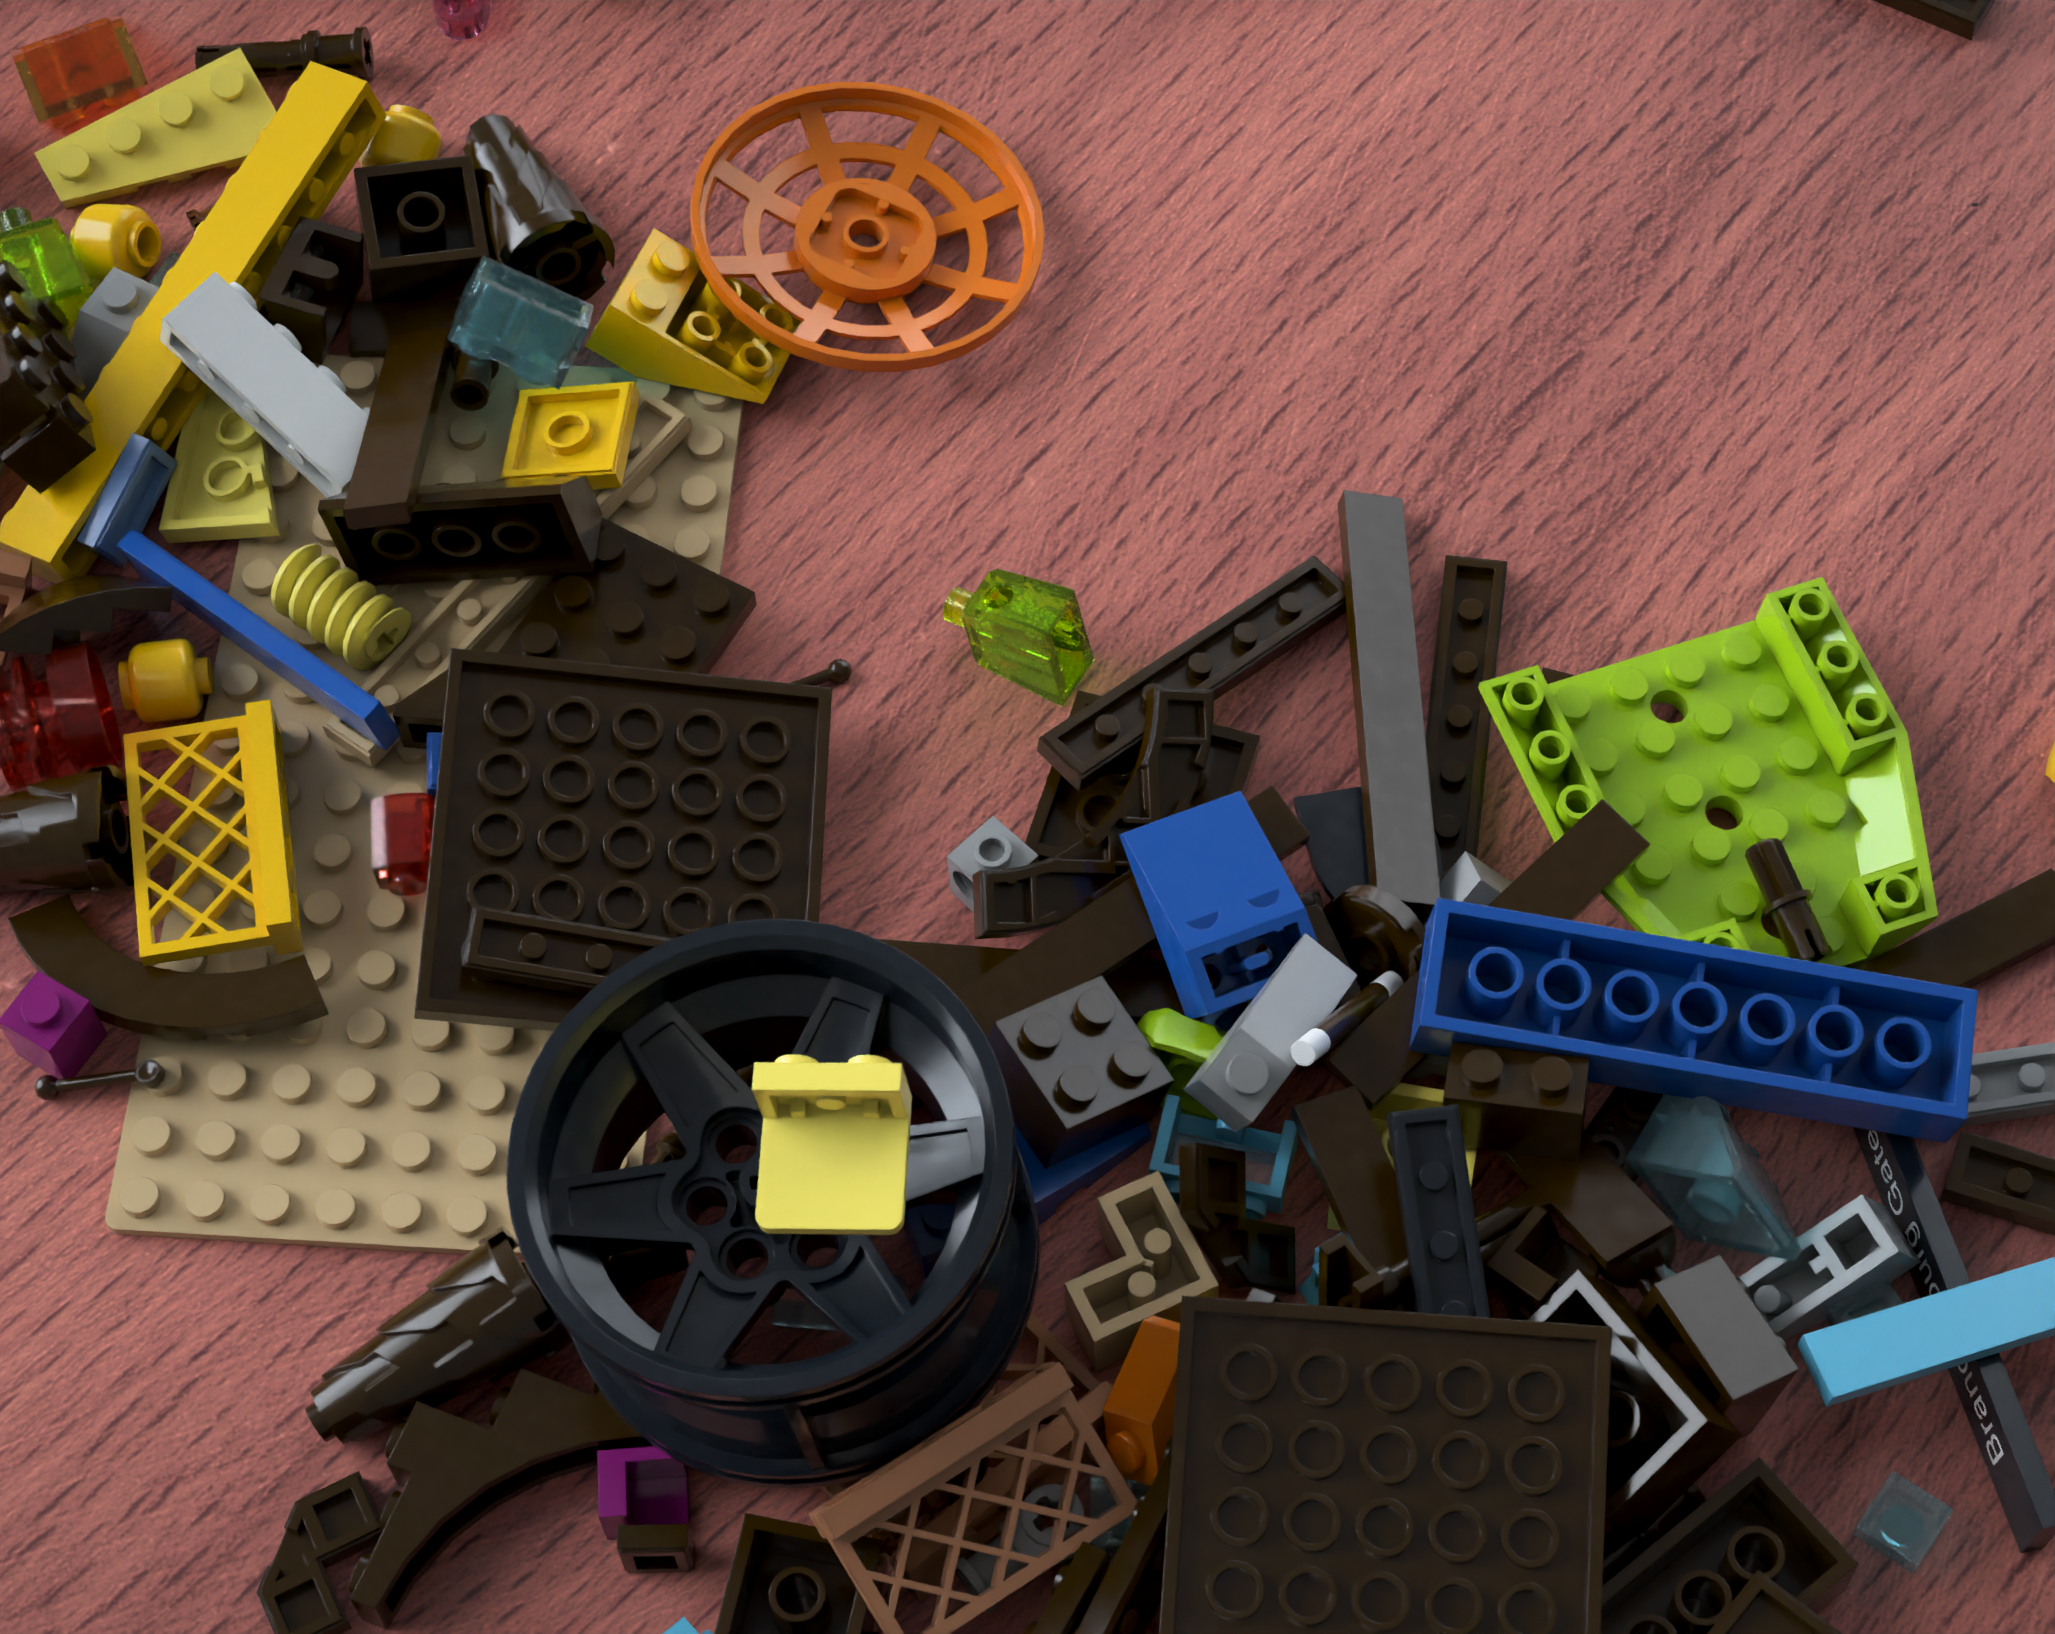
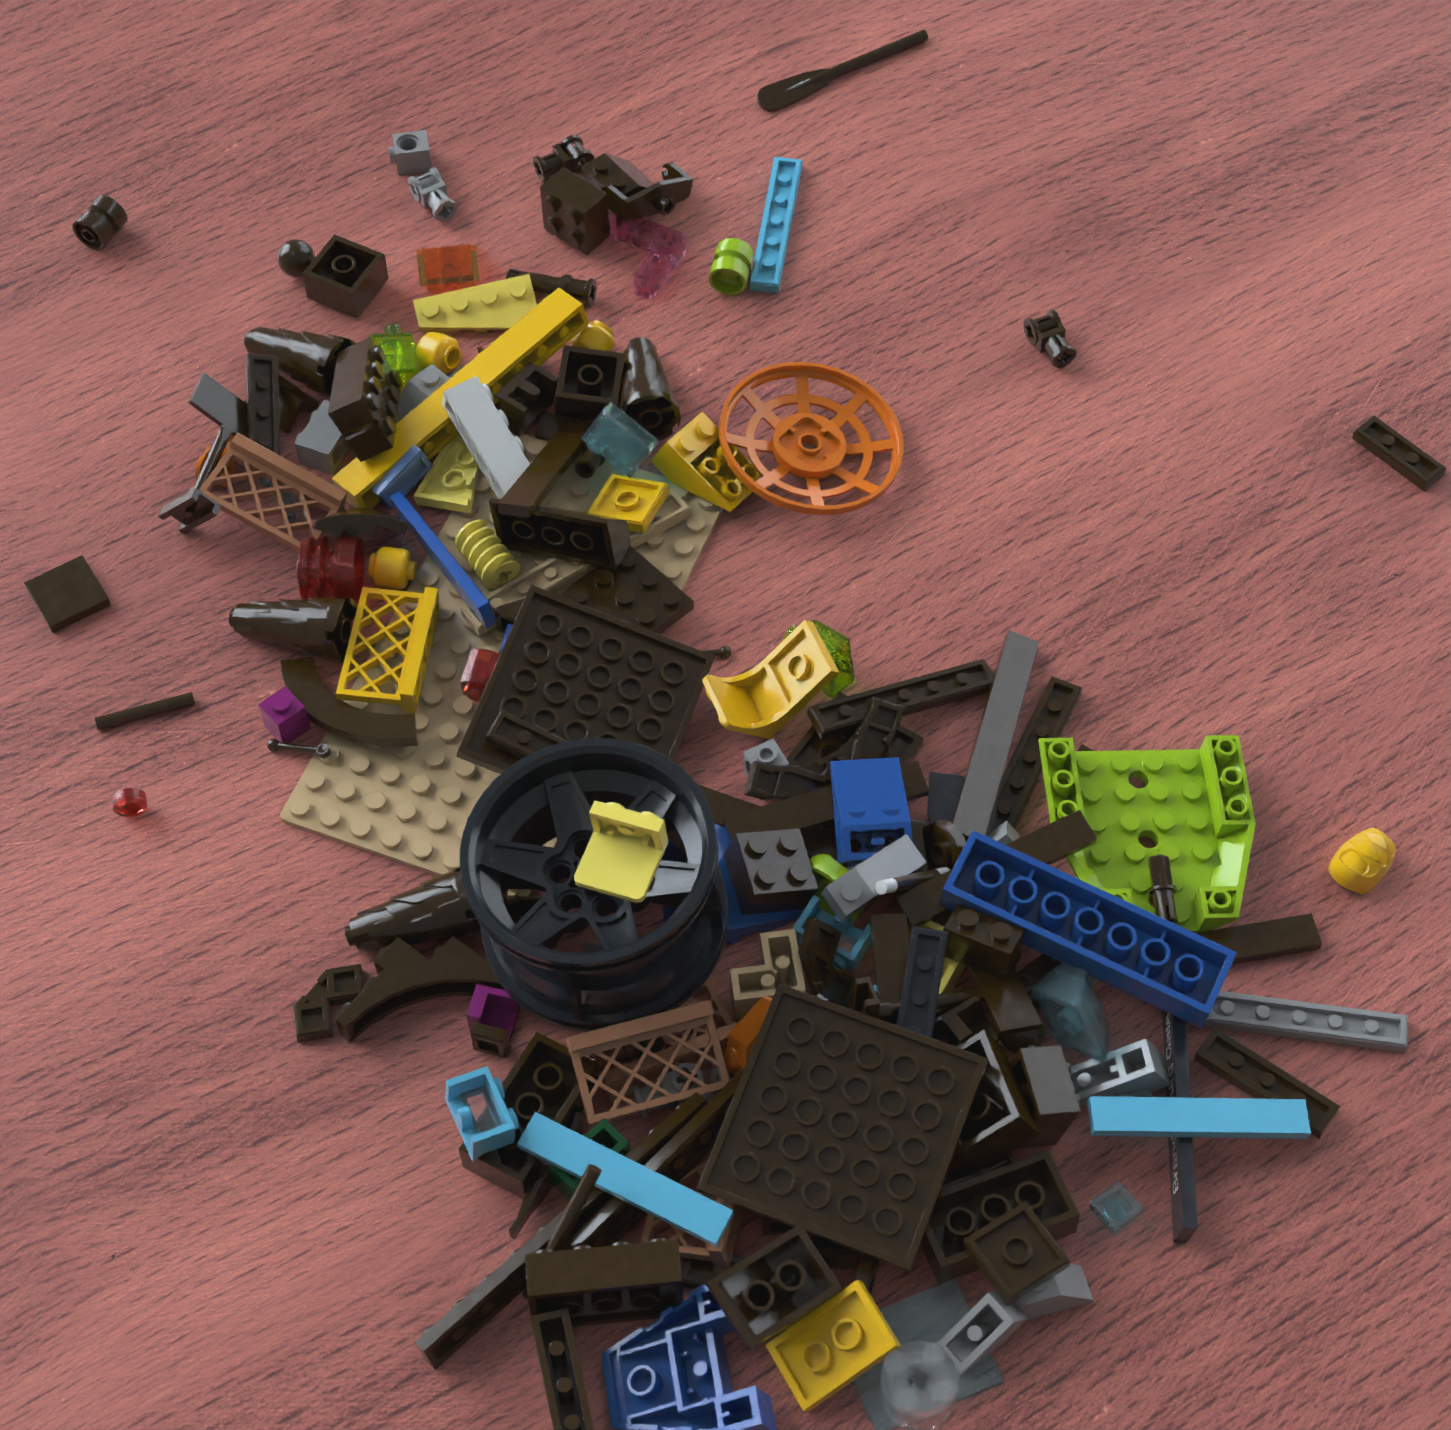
camera: 15 degrees right, 5 degrees down
none -> yellow bracket [702,620,840,739]

